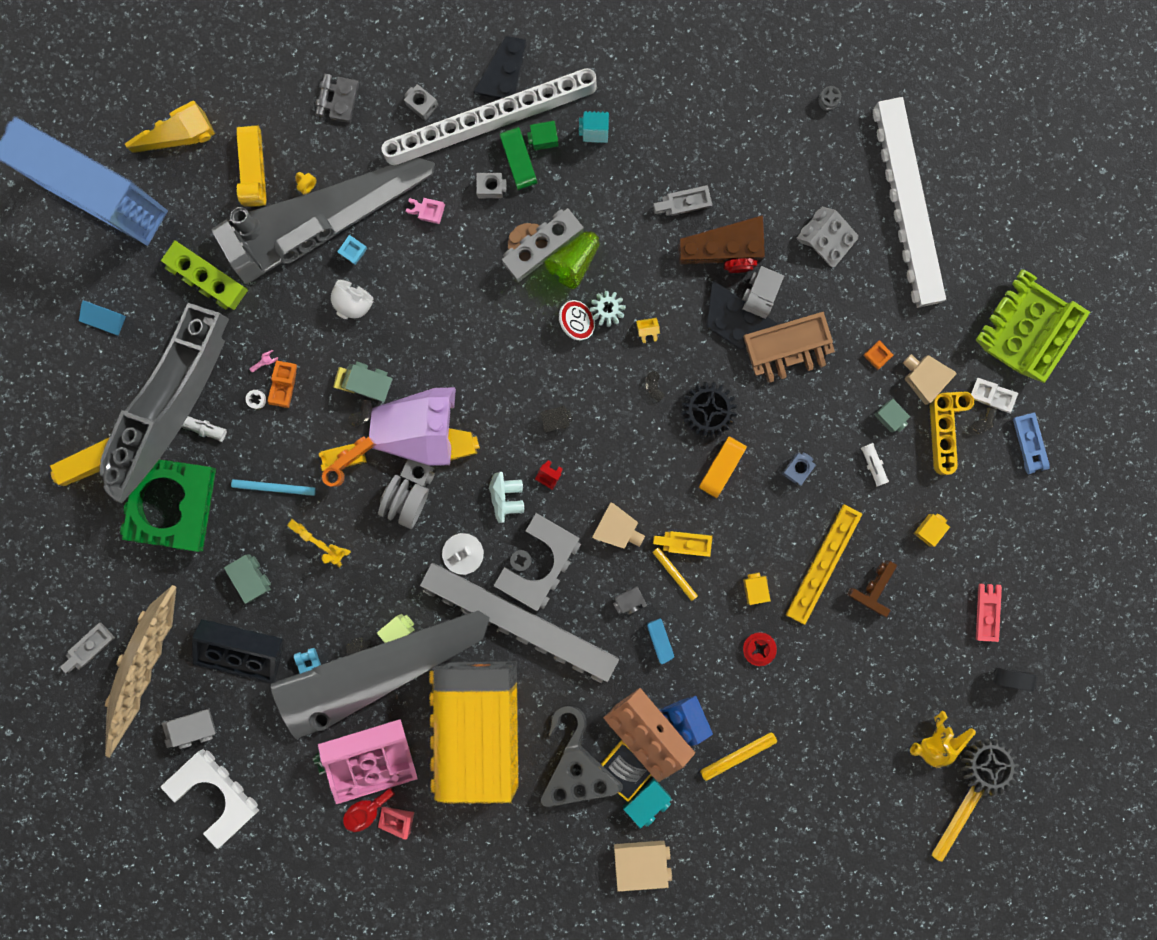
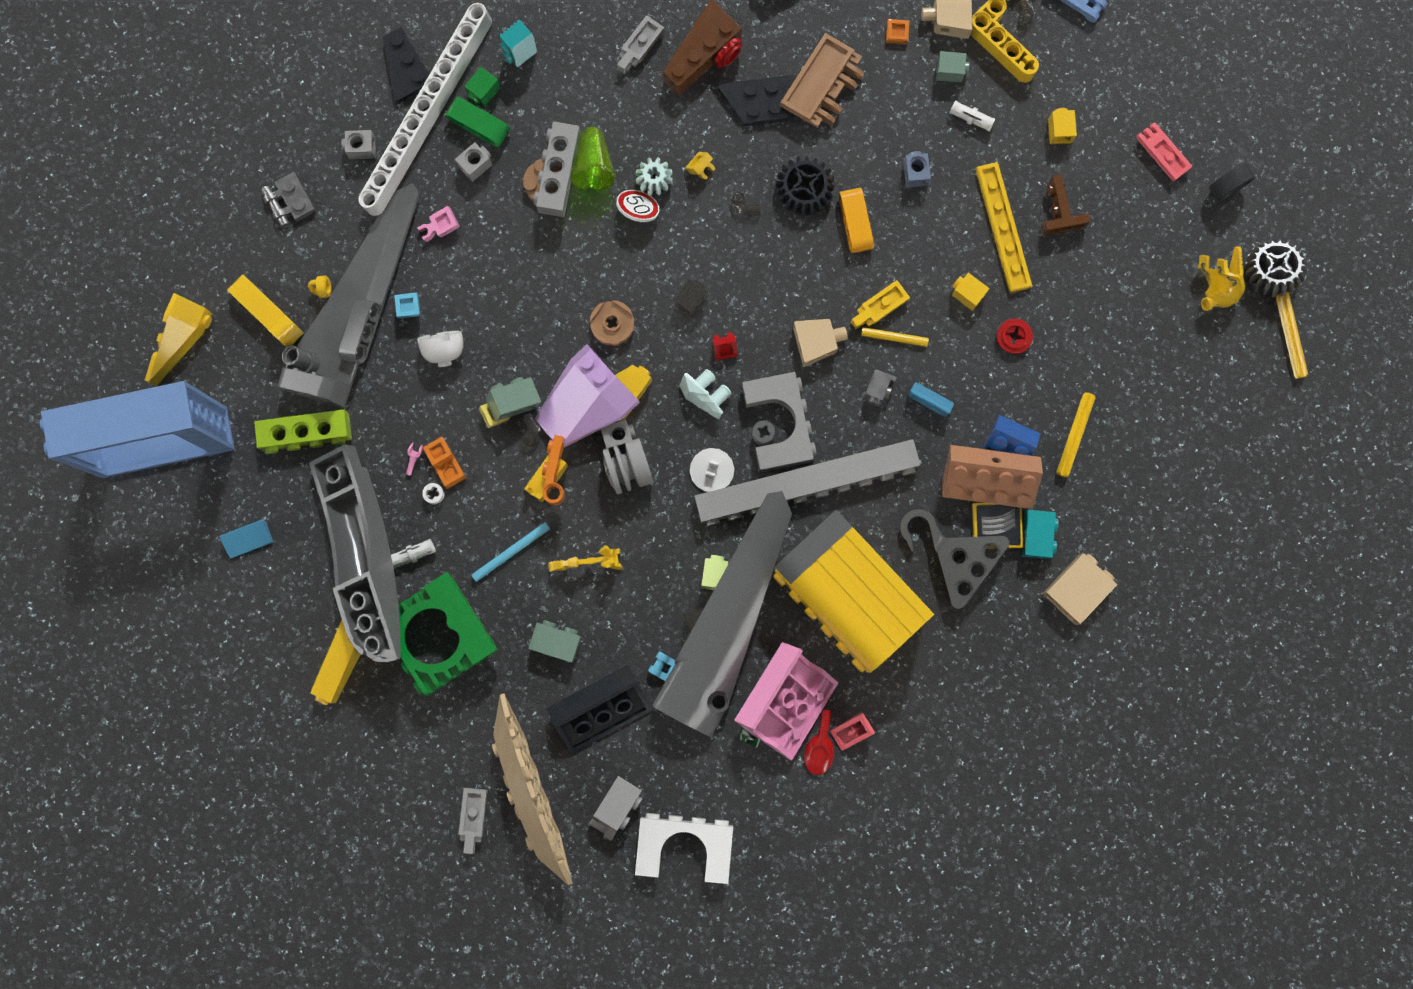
camera: 45 degrees left, 5 degrees down
light grey hinge [742,266,784,319] -> none
none -> medium nougat plate [590,301,634,346]

